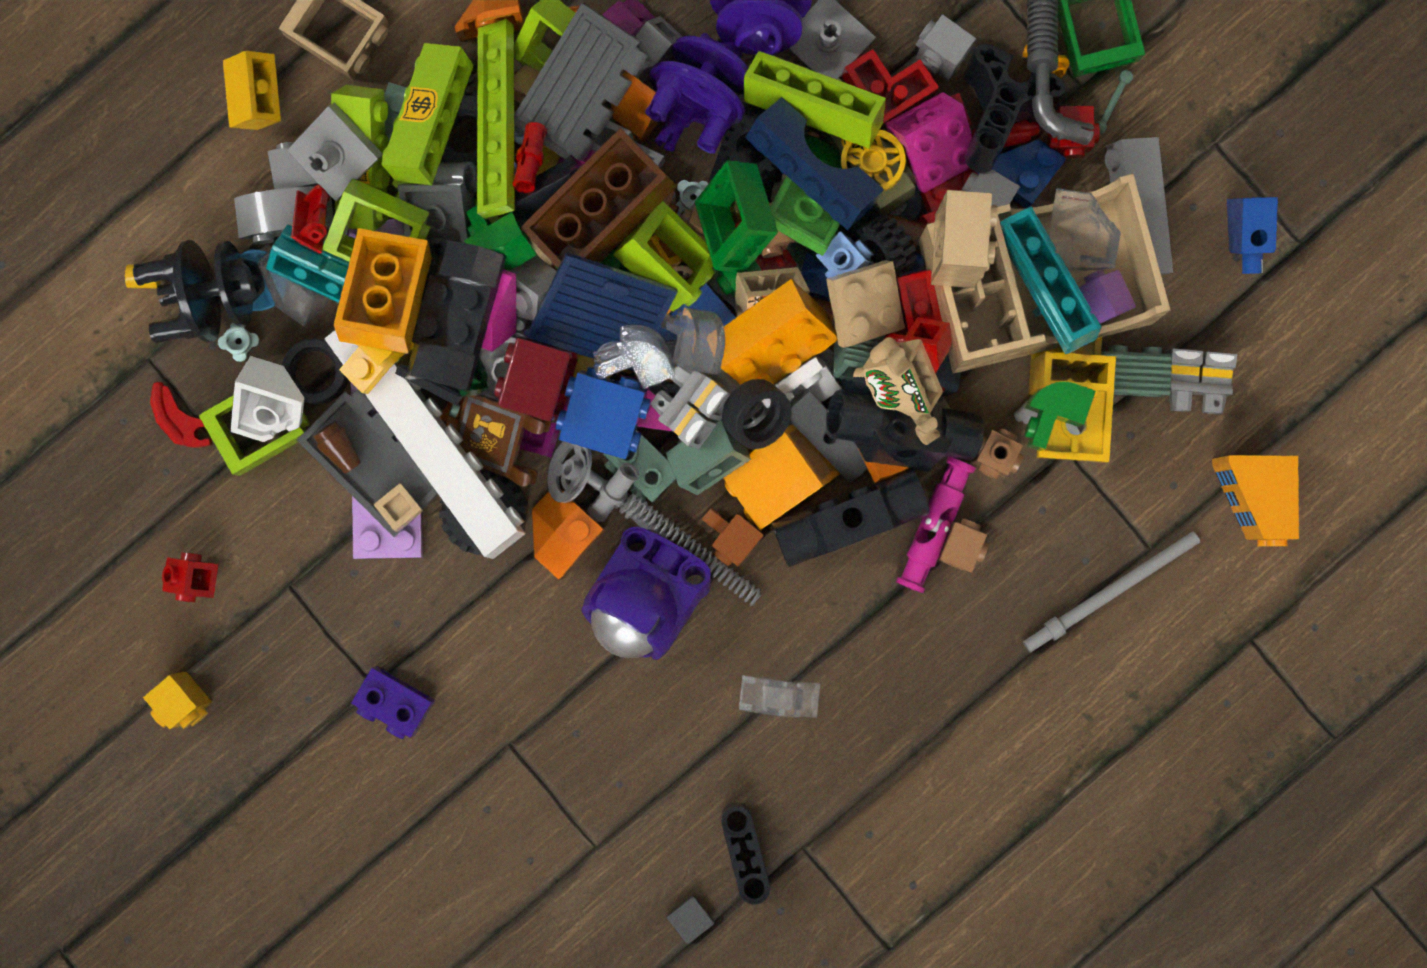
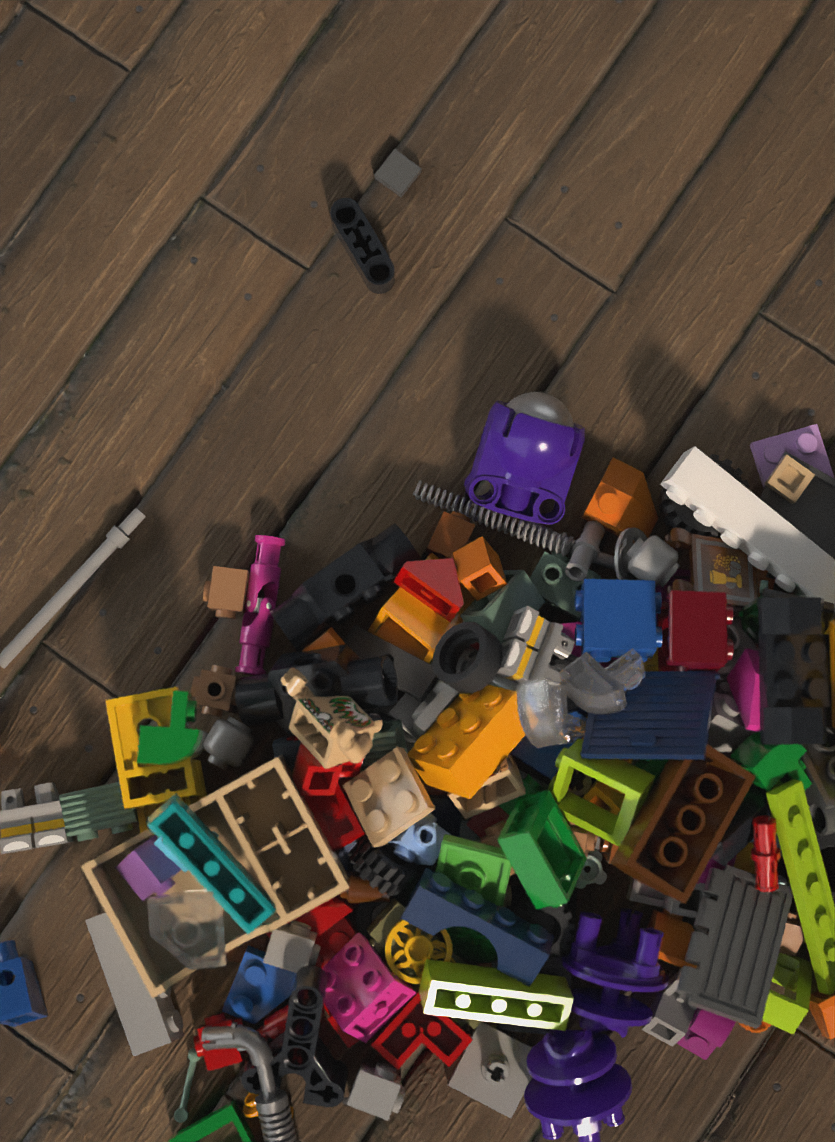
camera: 170 degrees right, 5 degrees down
dark purple brick [351,666,435,739] -> none
clear brick [739,675,821,718] -> none
tan brick [931,190,998,288] -> none
none -> light grey head [203,716,255,770]
none -> red slope [393,558,464,623]
none -> orange brick [453,536,507,601]
none -> light grey head [627,536,680,587]

